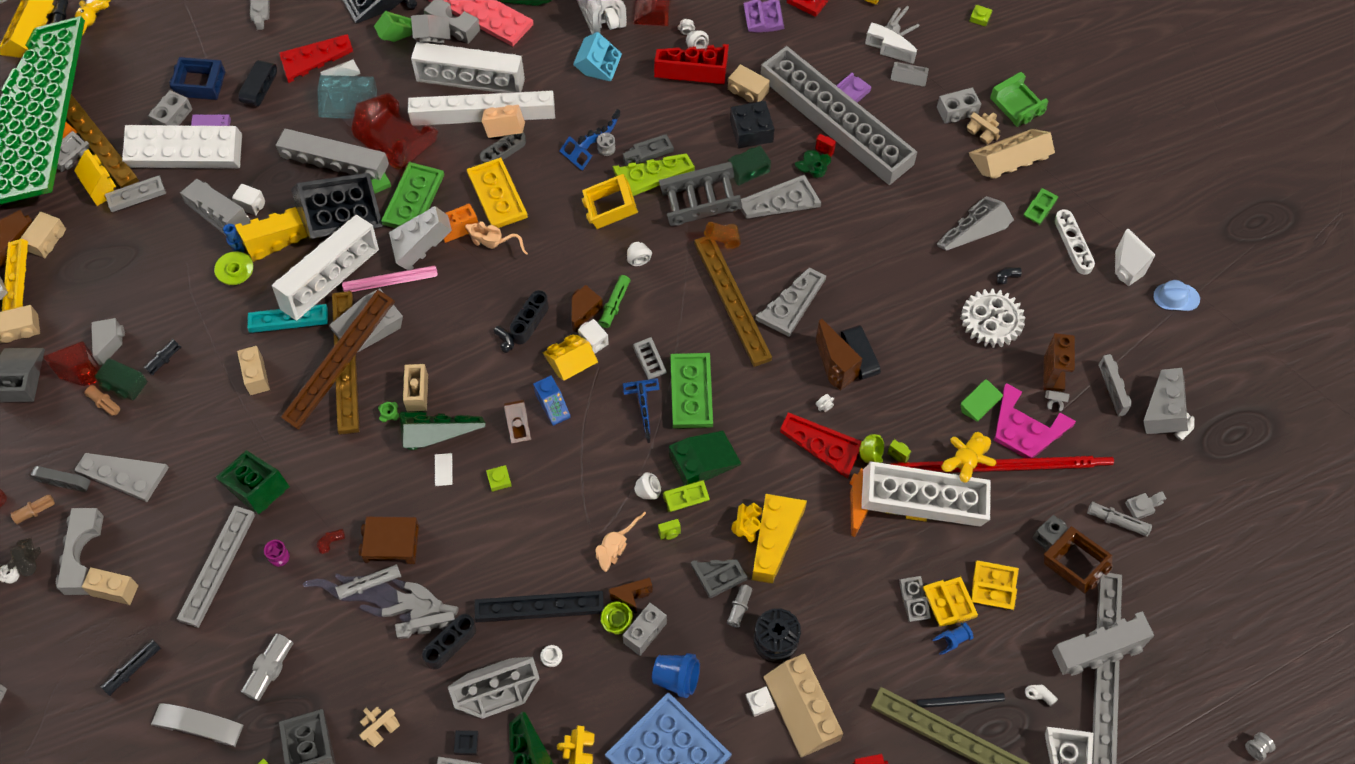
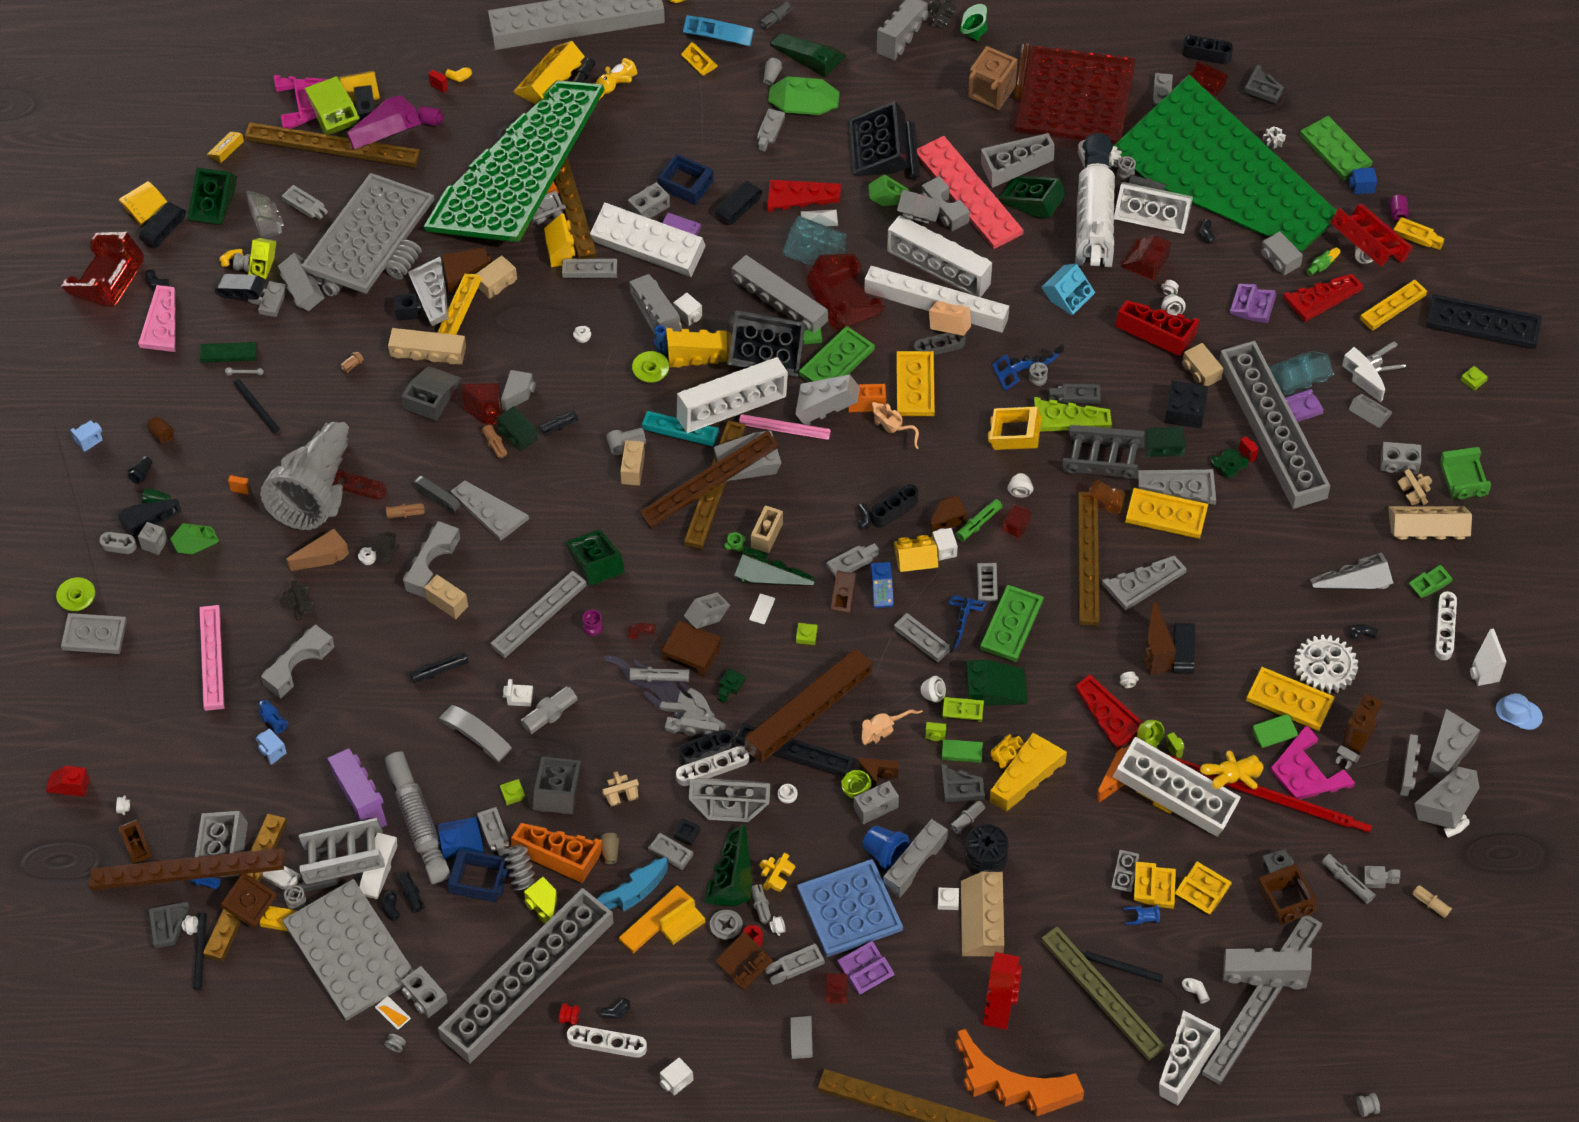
camera: 25 degrees right, 5 degrees down
none -> white bracket [503,679,533,707]
none -> white plate [573,326,591,343]
none -> light grey piece [606,428,646,455]
none -> white beam [676,746,750,786]
none -> light grey brick [684,592,730,629]
none -> dark green plate [718,668,746,703]
none -> reddish brown brick [744,648,873,763]
none -> light grey hinge [826,543,879,578]
none -> light grey arch [883,819,948,899]
none -> light grey plate [894,613,950,662]
none -> bright green tile [942,739,983,763]
none -> clear red brick [1003,504,1031,539]
none -> yellow plate [1125,488,1208,539]
none -> yellow plate [1246,667,1335,731]
none -> clear light blue slope [1269,350,1334,395]
none -> tan axle [1413,885,1452,919]
none -> light grey wedge [1427,709,1480,780]

